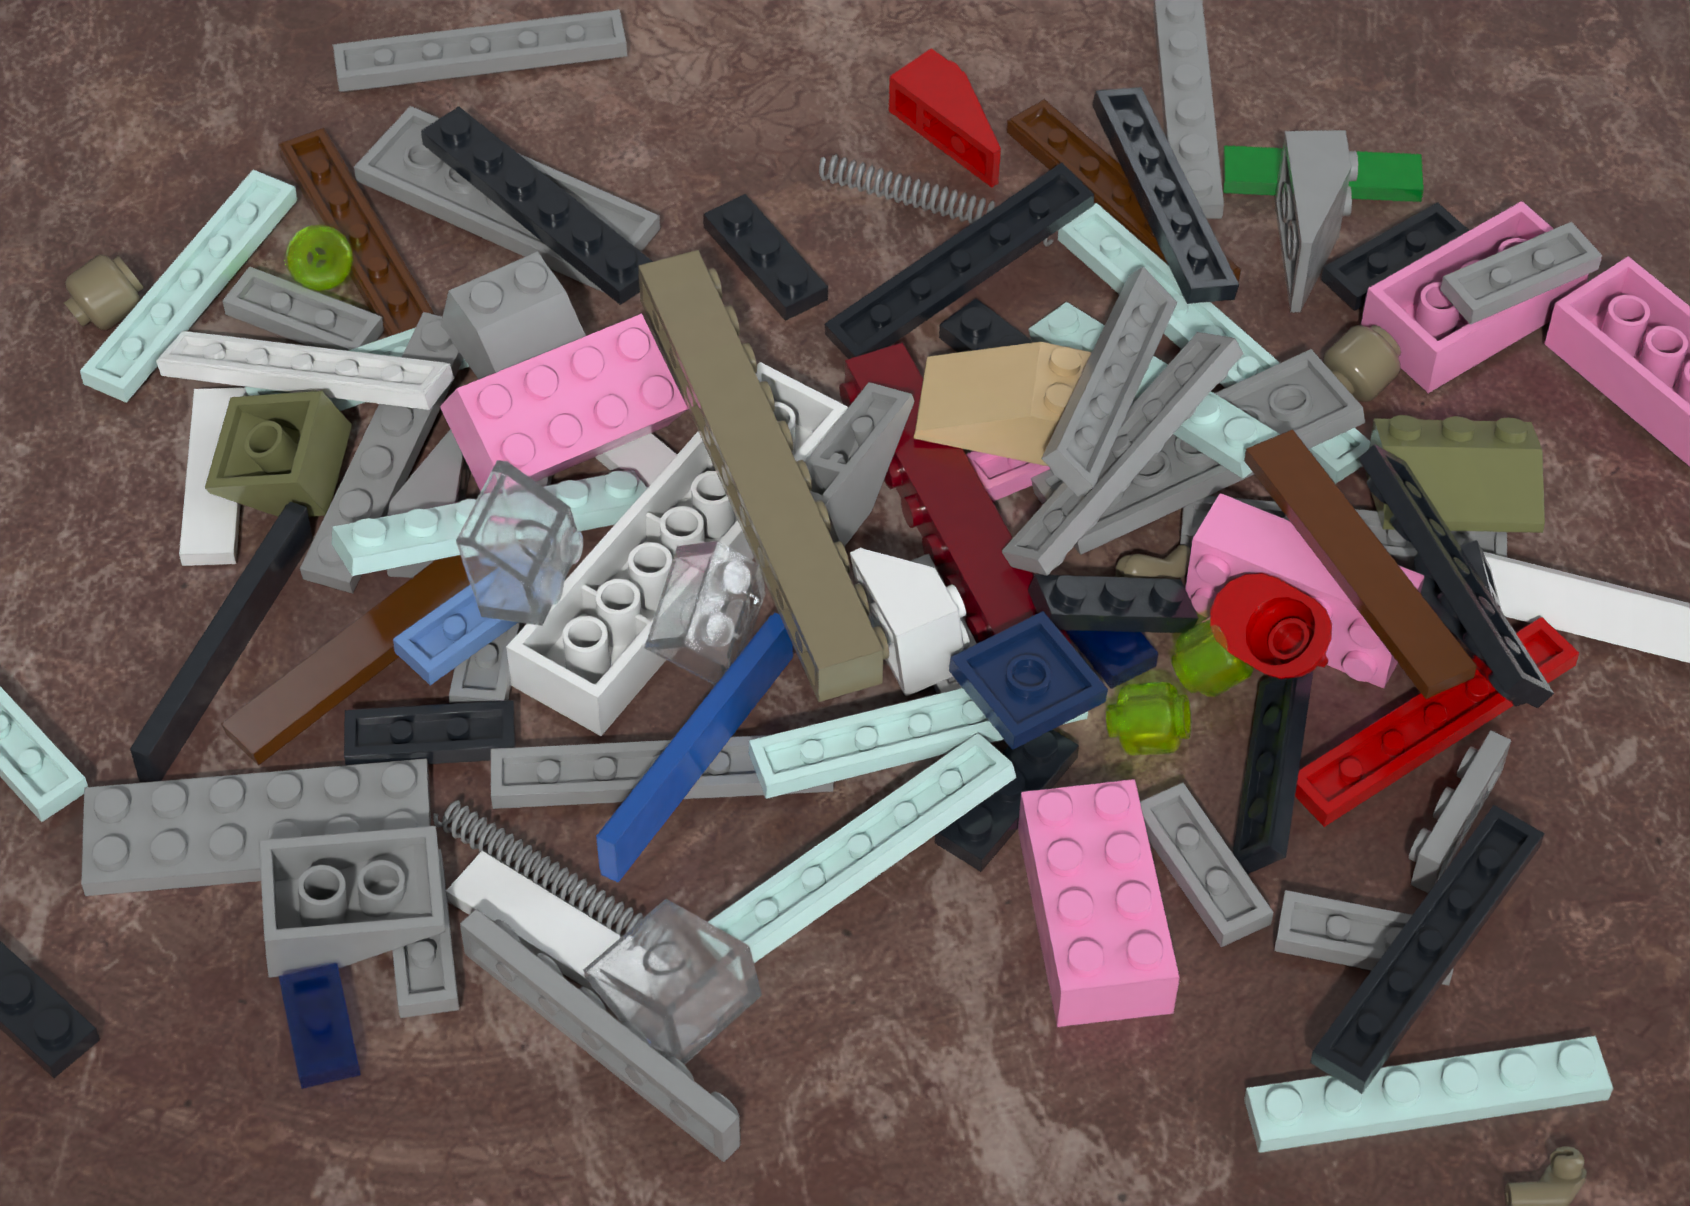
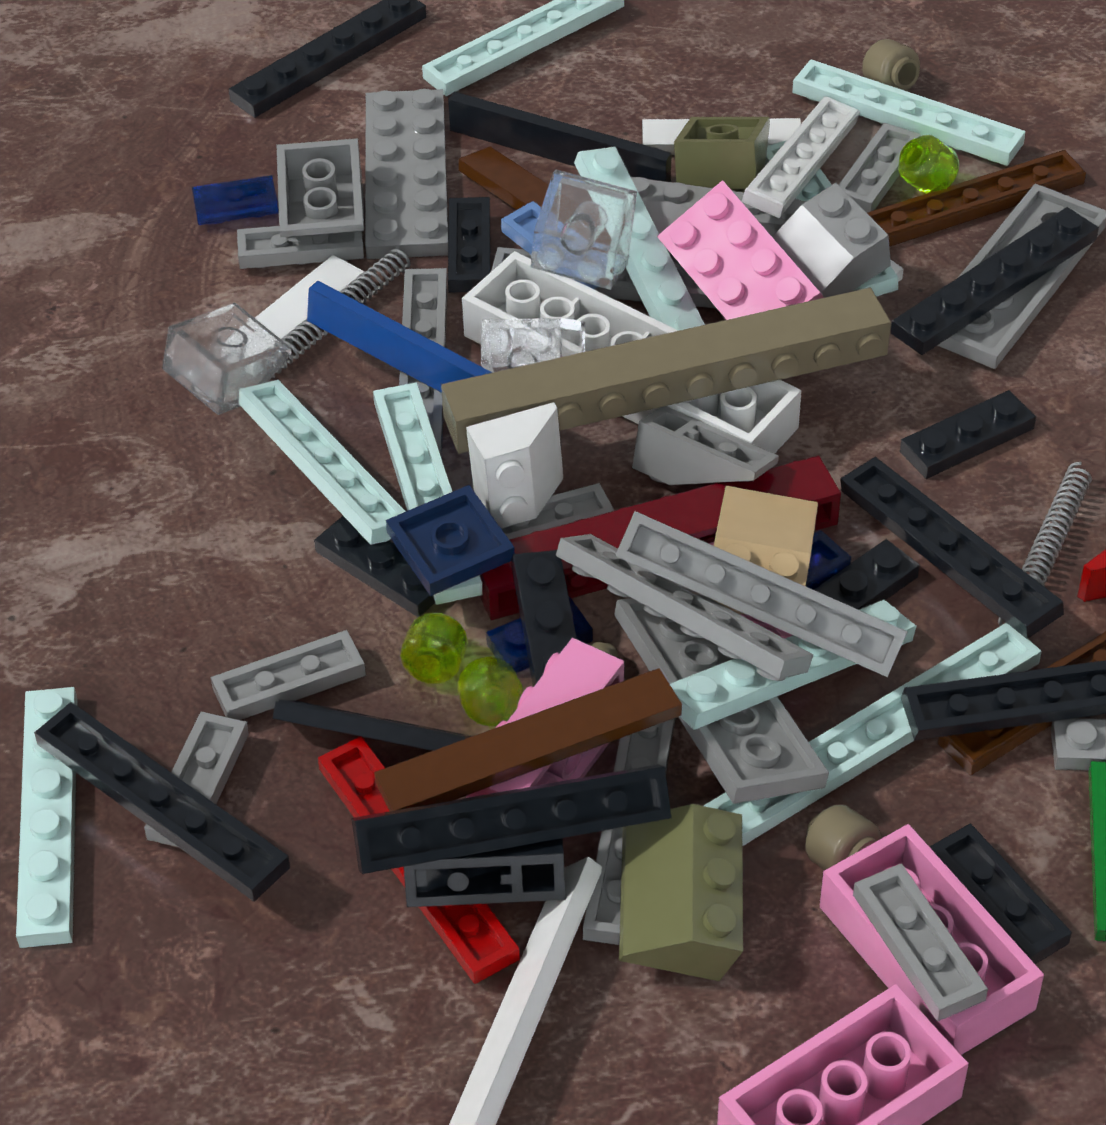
camera: 95 degrees right, 5 degrees down
light grey plate [460,909,740,1162] -> none
bright pink brick [1018,779,1180,1027] -> none
red piece [1210,573,1332,679] -> none
light grey slope [1274,130,1358,312] -> none
light grey plate [1409,730,1511,893] -> none

